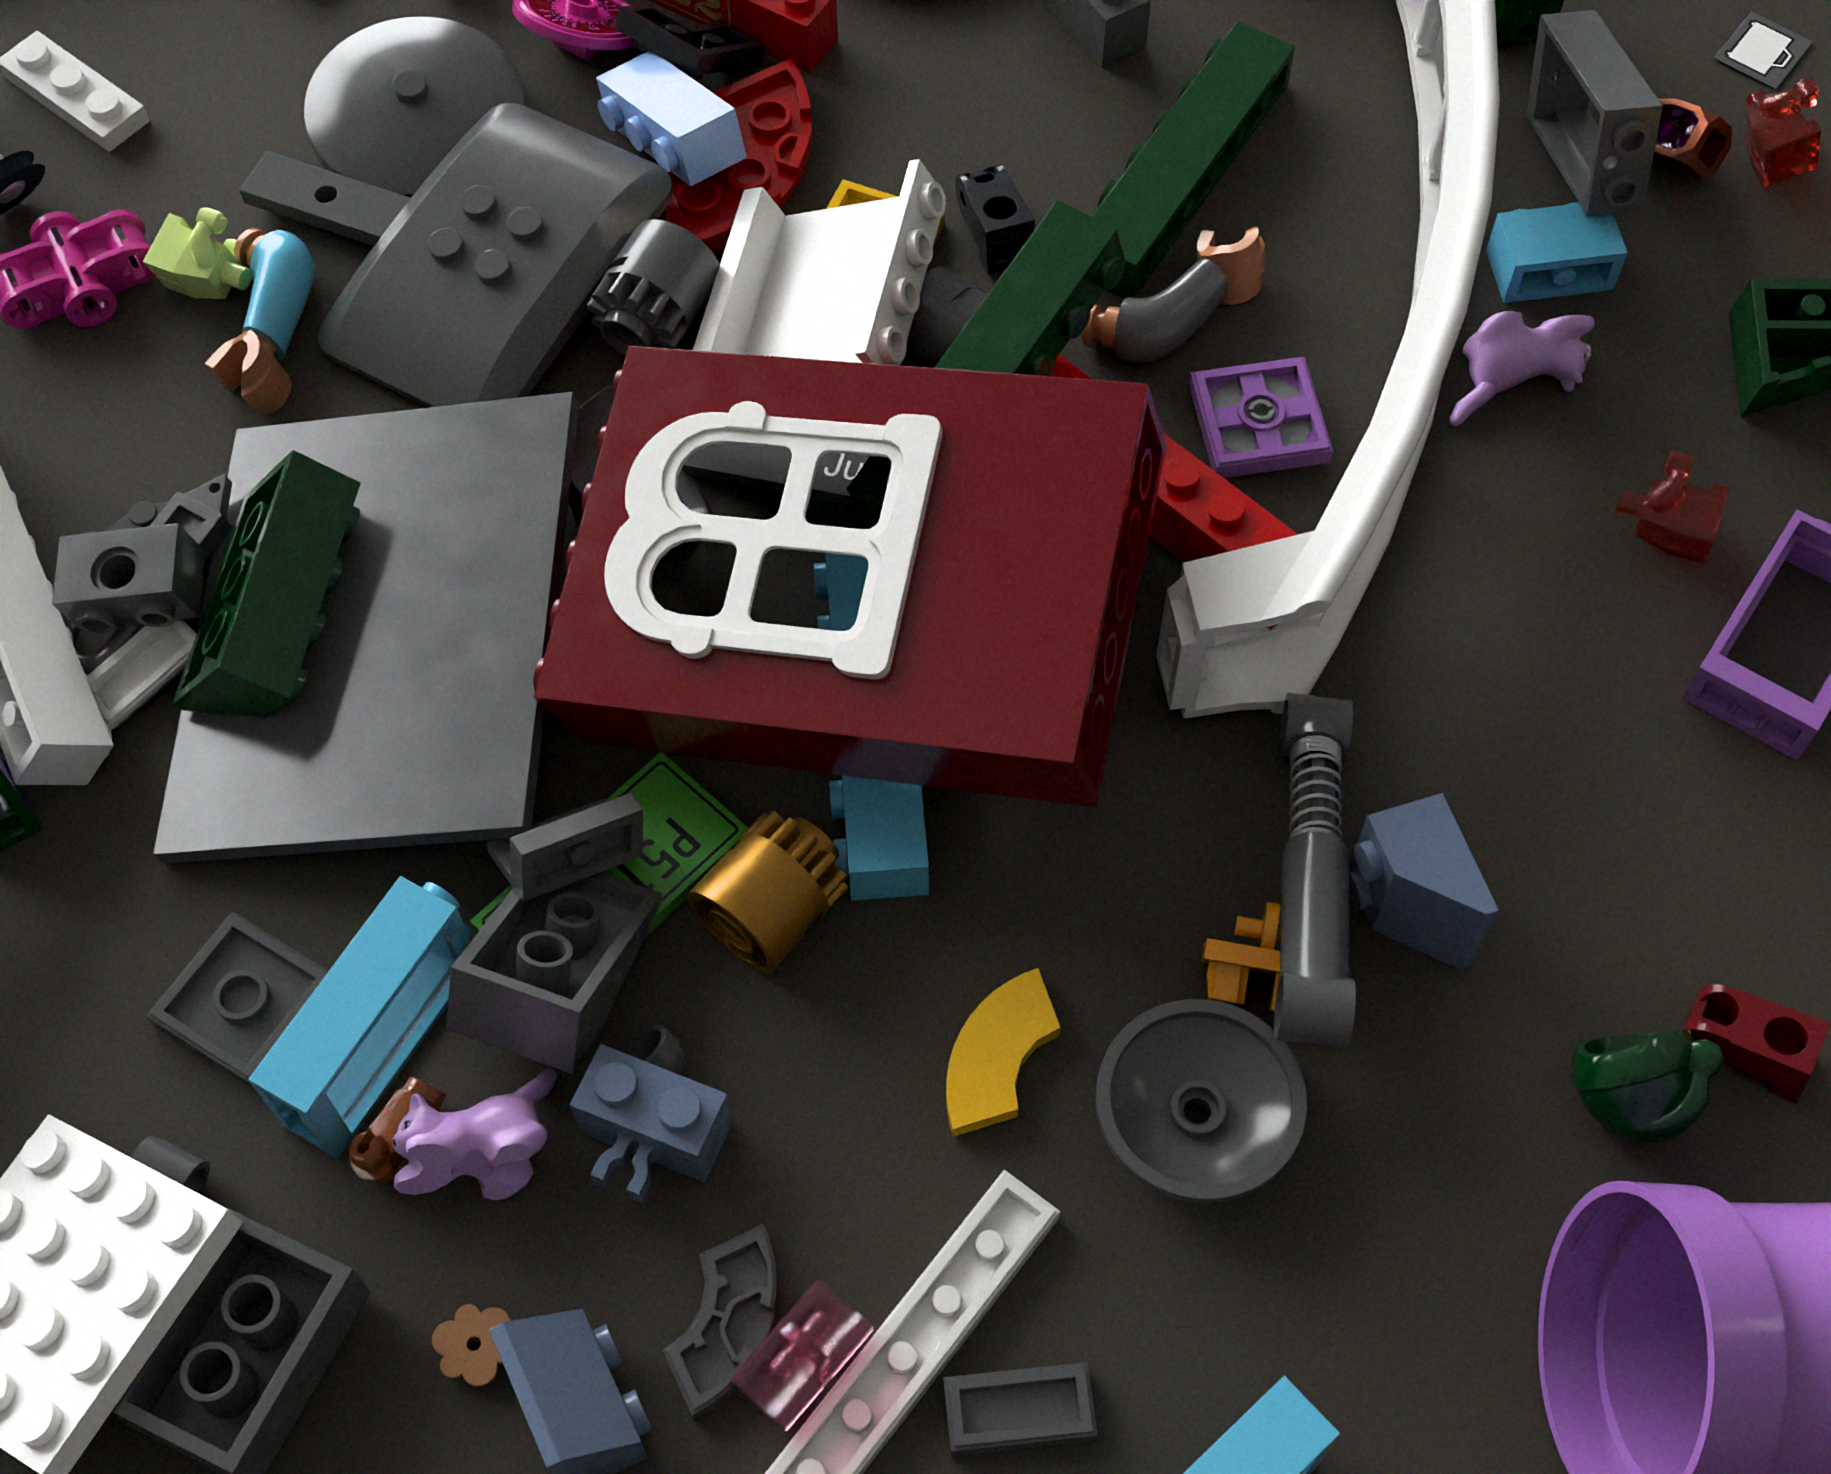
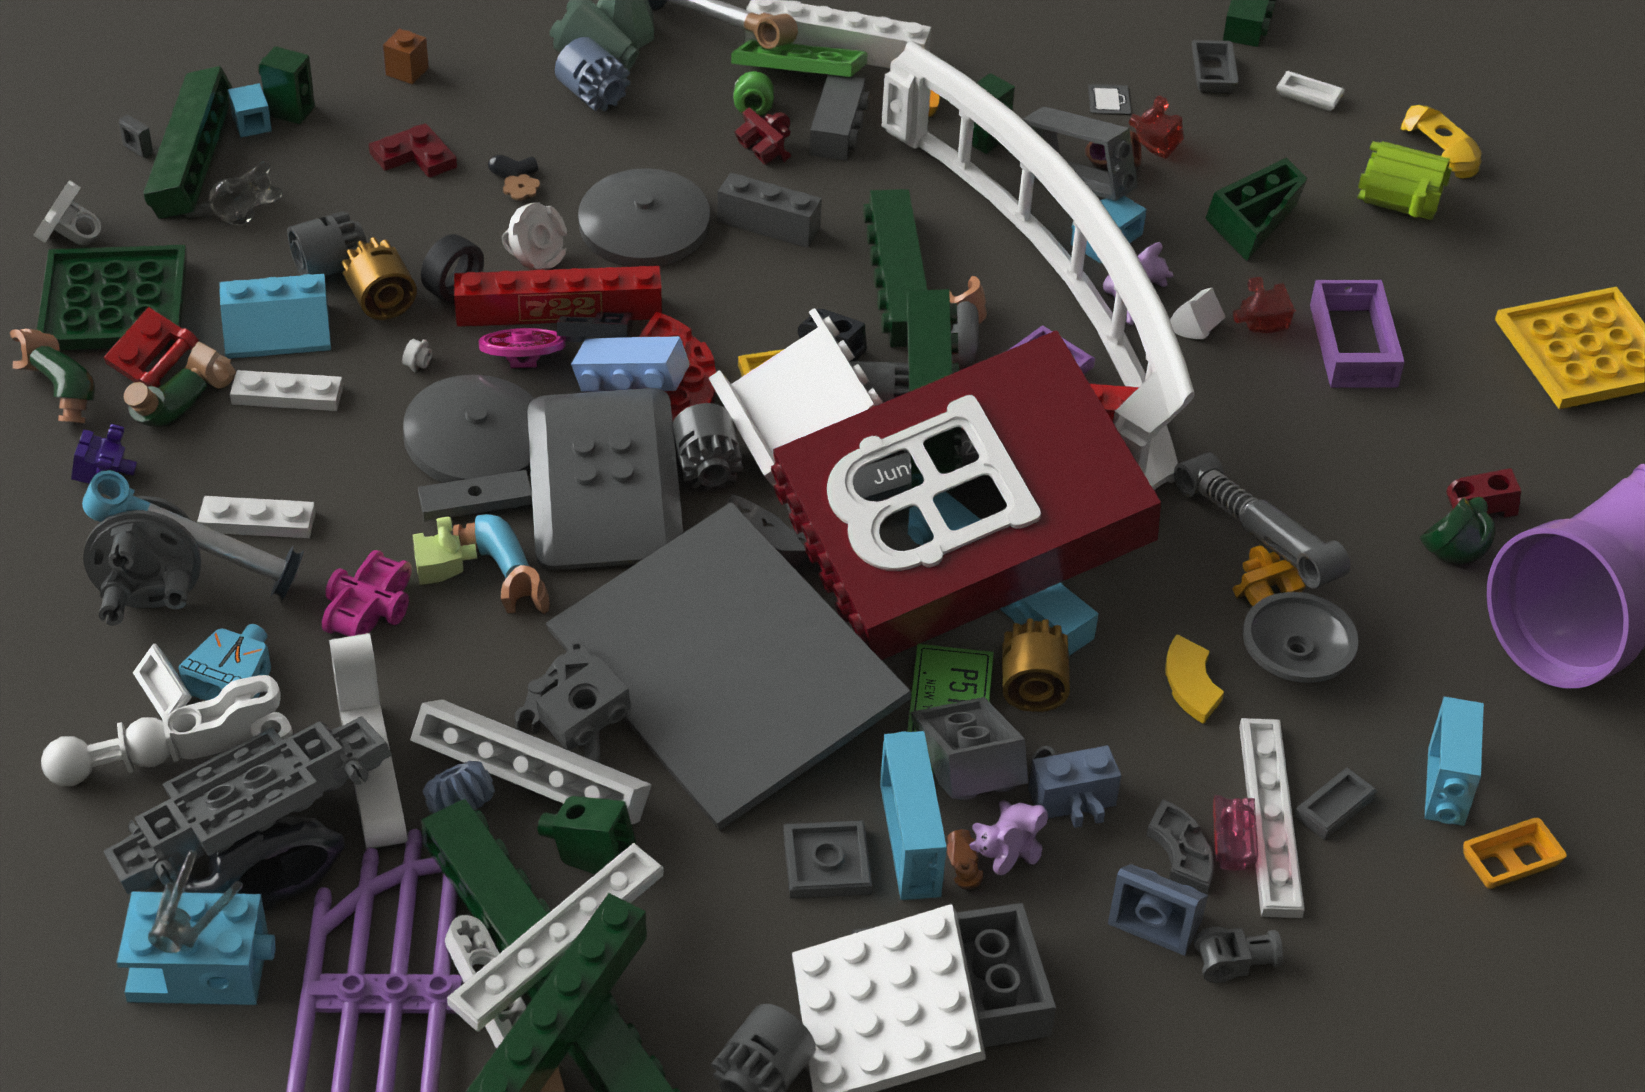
camera: 40 degrees left, 15 degrees down
white tile [88,620,197,730] -> none
dark green slope [172,450,361,717] -> none
medium nougat plant [432,1304,511,1387] -> none
dark grey panel [487,793,643,902] -> none
sand blue slope [1349,793,1499,969] -> none
none -> white tile [1170,288,1225,339]

